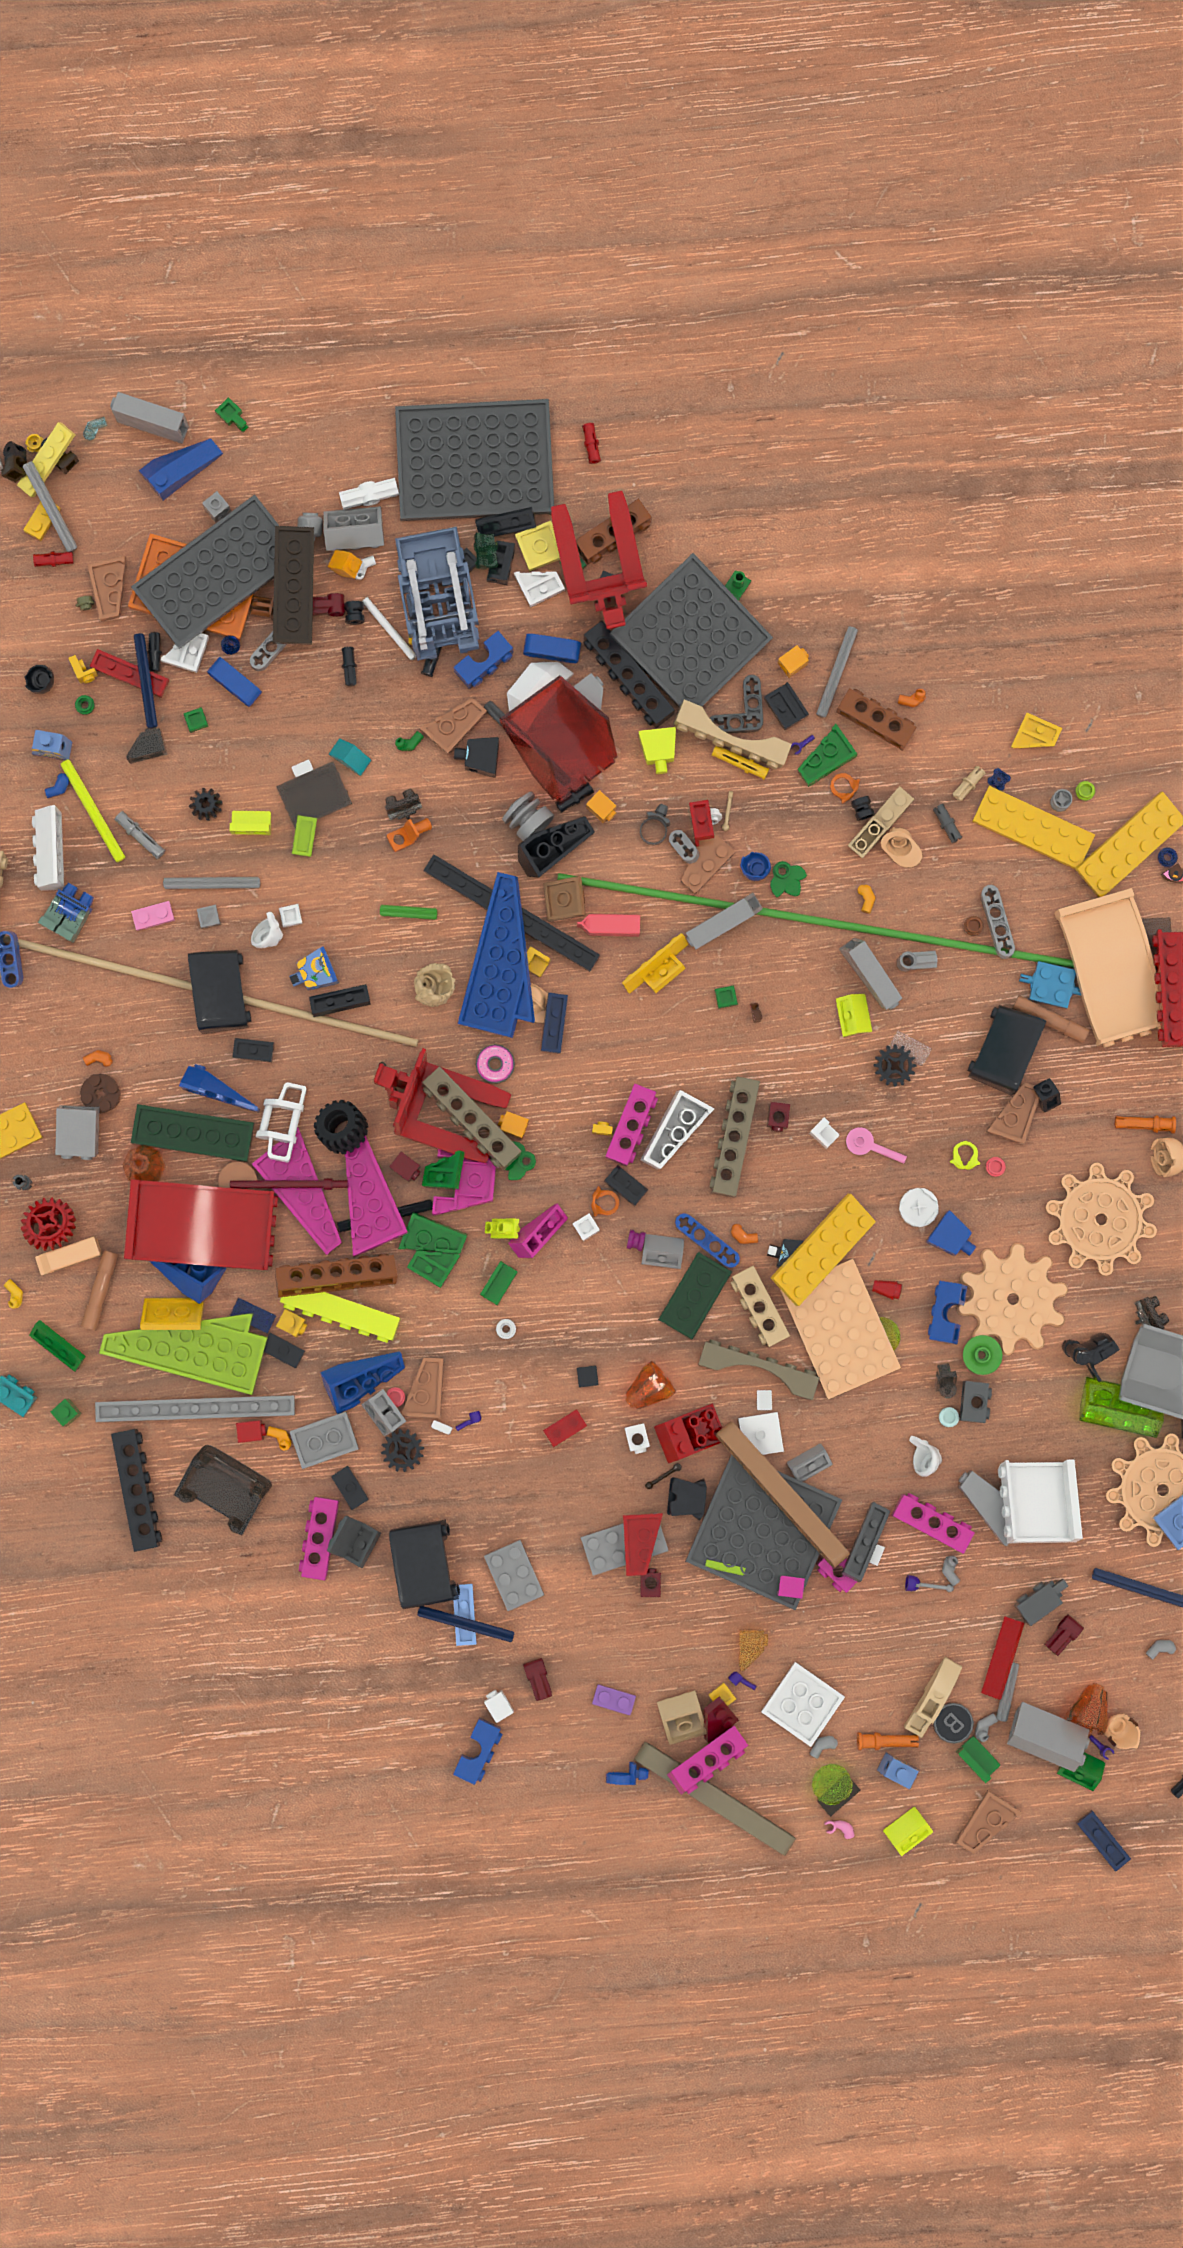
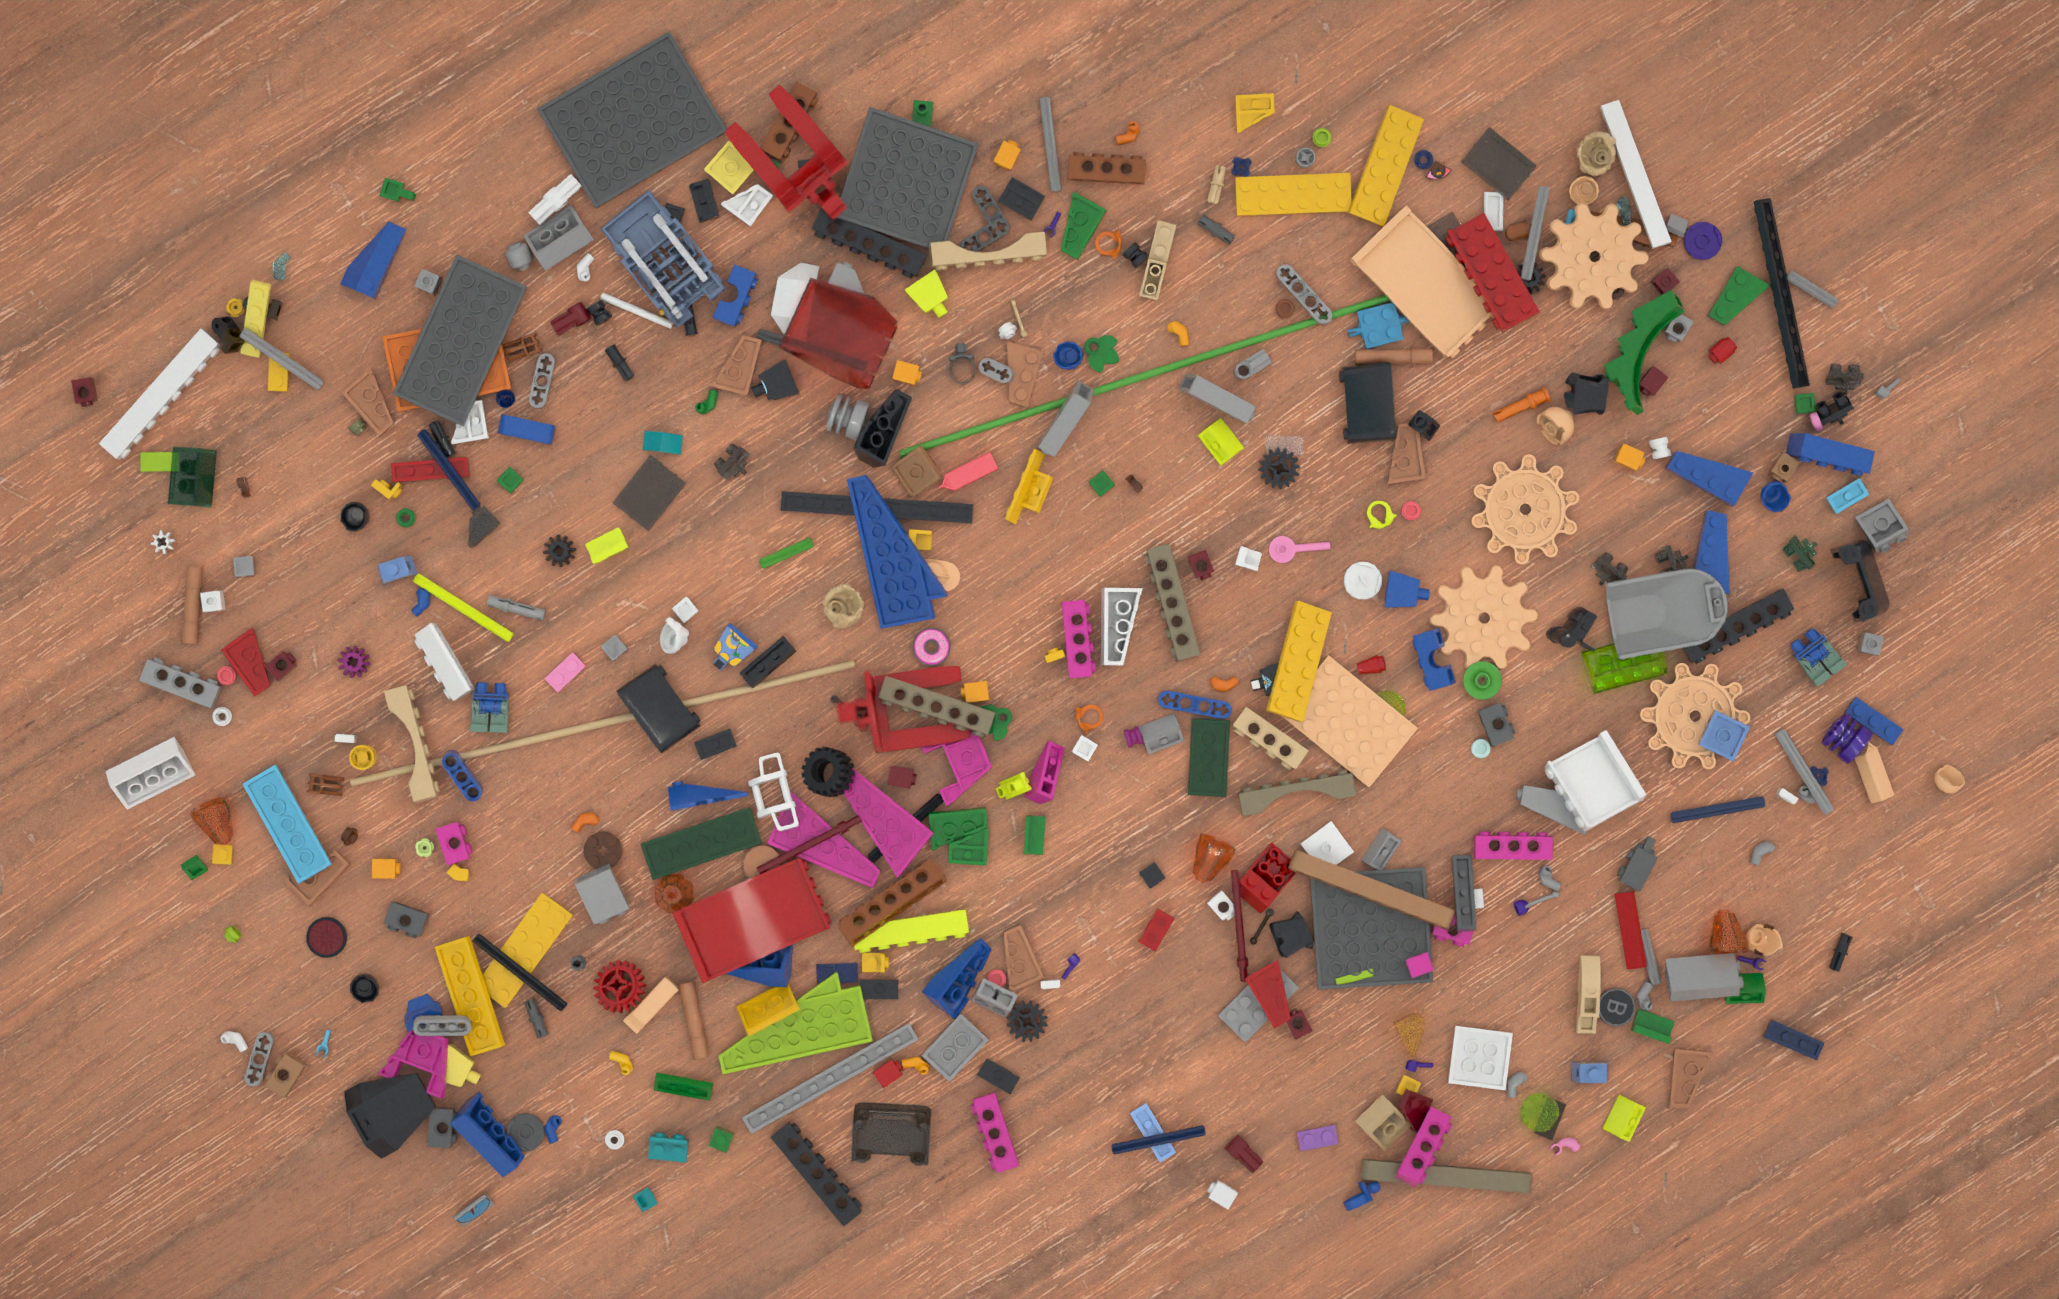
camera: 25 degrees left, 5 degrees up
red pin [33,551,74,567] -> none
light grey brick [110,392,189,444] -> none
light grey axle [163,877,260,889] -> none
dark brown plate [273,526,314,645] -> none
white sticker [292,760,313,777] -> none
lime tile [292,815,317,857] -> none
light orange brick [327,550,363,579] -> none
dark grey bracket [327,1516,381,1568] -> none
orange bracket [386,818,432,852] -> none
black windscreen [389,1519,460,1609] -> none
green wing [422,1151,465,1189] -> none
blue arch [453,1717,503,1785] -> none
clear green hips [474,532,498,570] -> none
black plate [475,507,536,540] -> none
light grey plate [484,1540,544,1611] -> none
white plate [496,1319,516,1339] -> none
blue beam [523,634,581,663] -> none
dark blue plate [541,993,568,1054] -> none
black pin [555,782,594,813] -> none
red pin [582,423,601,464] -> none
black hinge [604,1165,648,1207] -> none
red panel [689,800,714,847] -> none
yellow pin [711,746,769,780] -> none
white sticker [757,1390,772,1410] -> none
orange pin [857,1732,919,1751] -> none
light nougat piece [881,827,922,867] -> none
white hat [909,1436,942,1477] -> none
clear smoke hips [935,1363,957,1398] -> none
dark red piece [1044,1614,1084,1656] -> none
none -> dark red bar [1231,870,1249,982]

